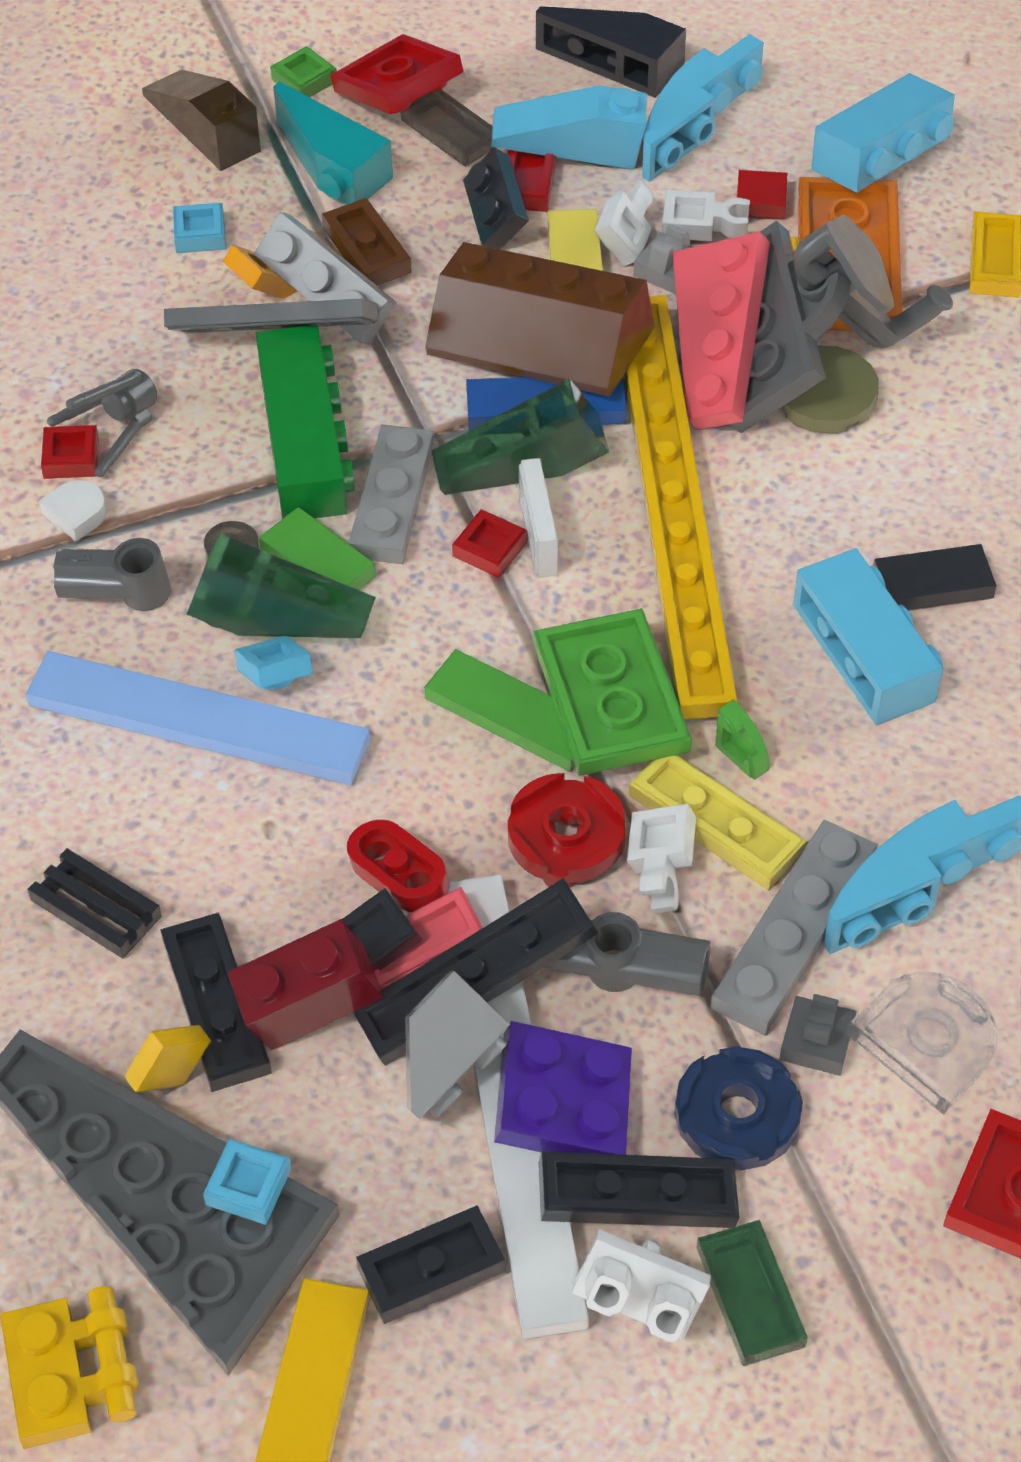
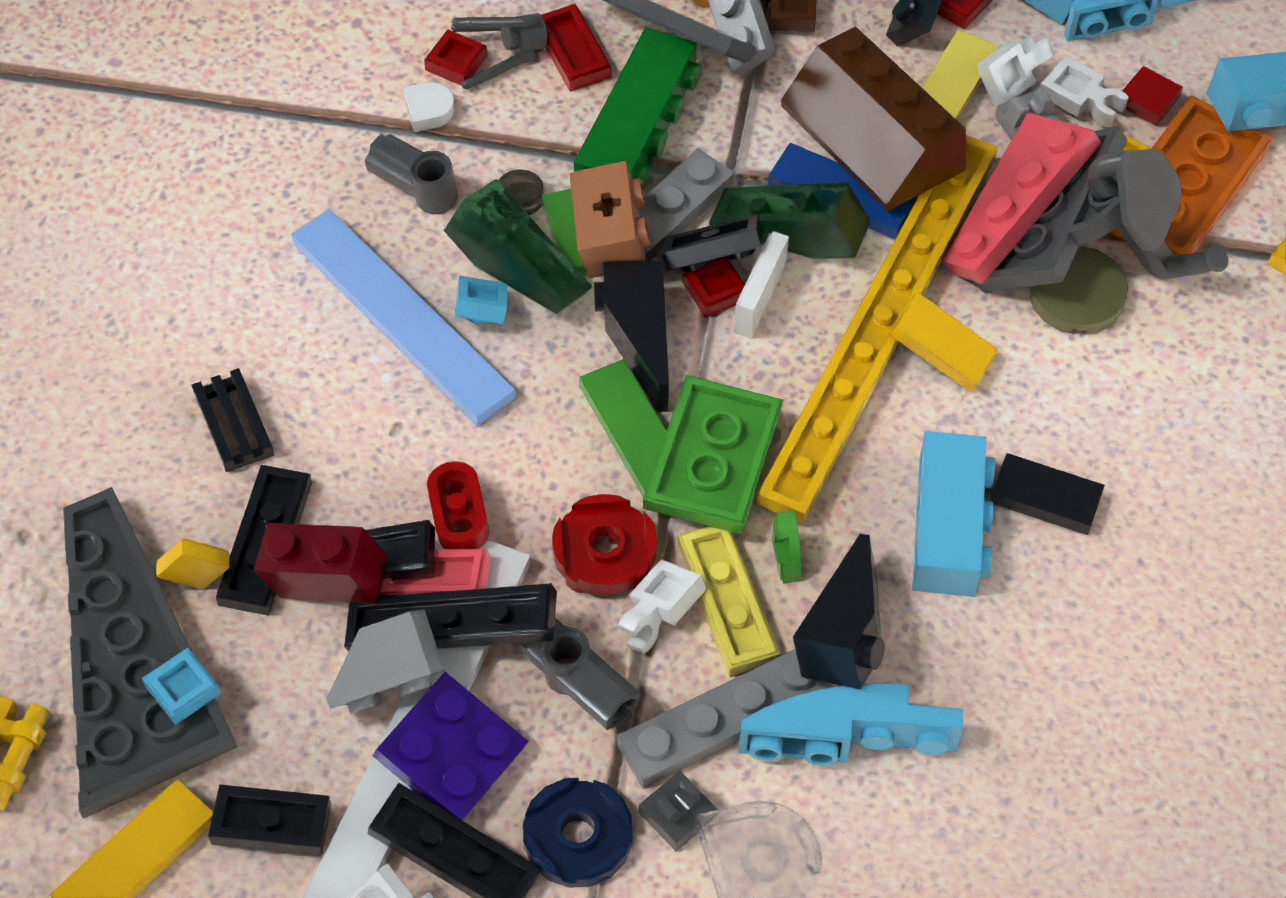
camera: 30 degrees right, 5 degrees up
none -> red tile [541,3,612,92]
none -> nougat brick [569,161,651,279]
none -> black slope [594,261,669,412]
none -> black plate [661,214,763,272]
none -> black slope [793,533,885,690]
none -> yellow tile [889,292,998,392]

